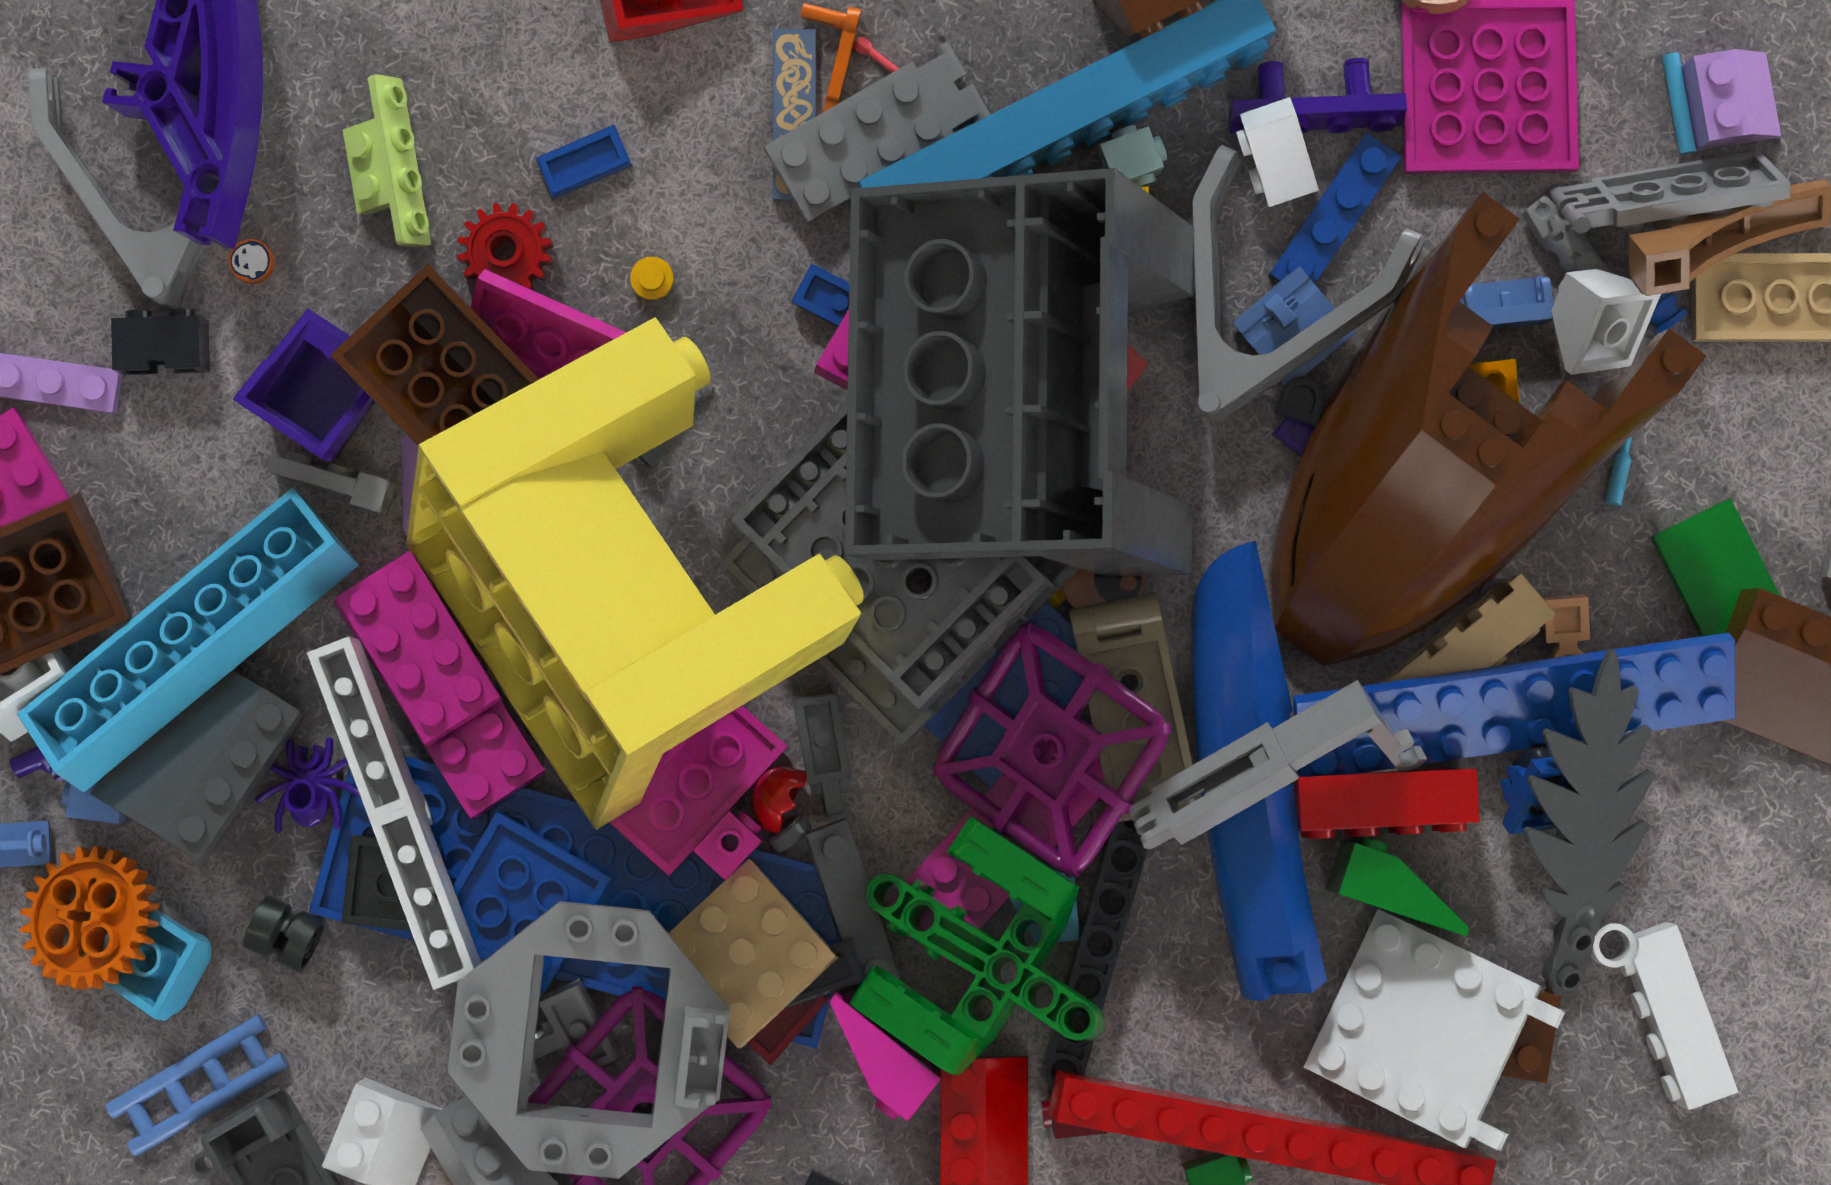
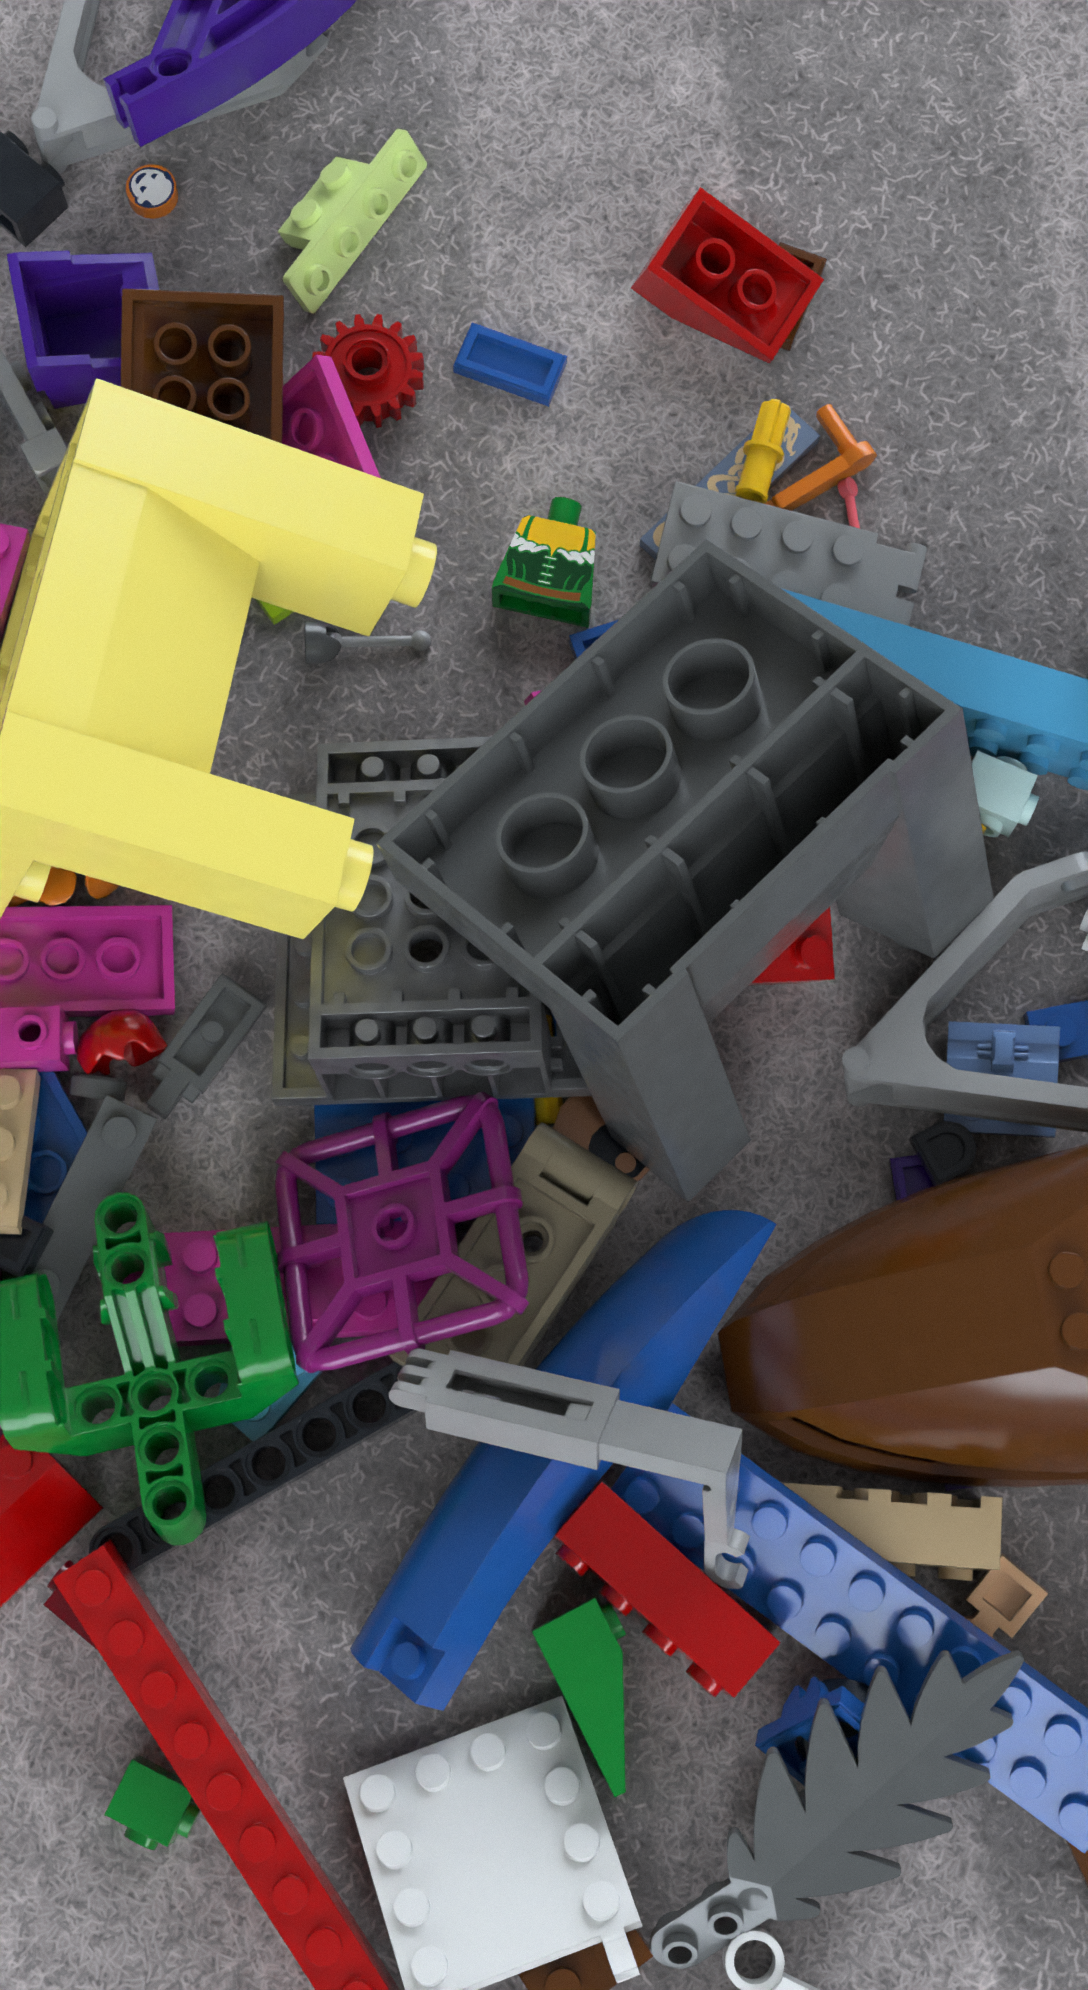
camera: 45 degrees right, 10 degrees down
yellow plate [630,257,674,300] -> none
none -> torso [492,497,596,628]
none -> yellow axle [735,399,791,504]

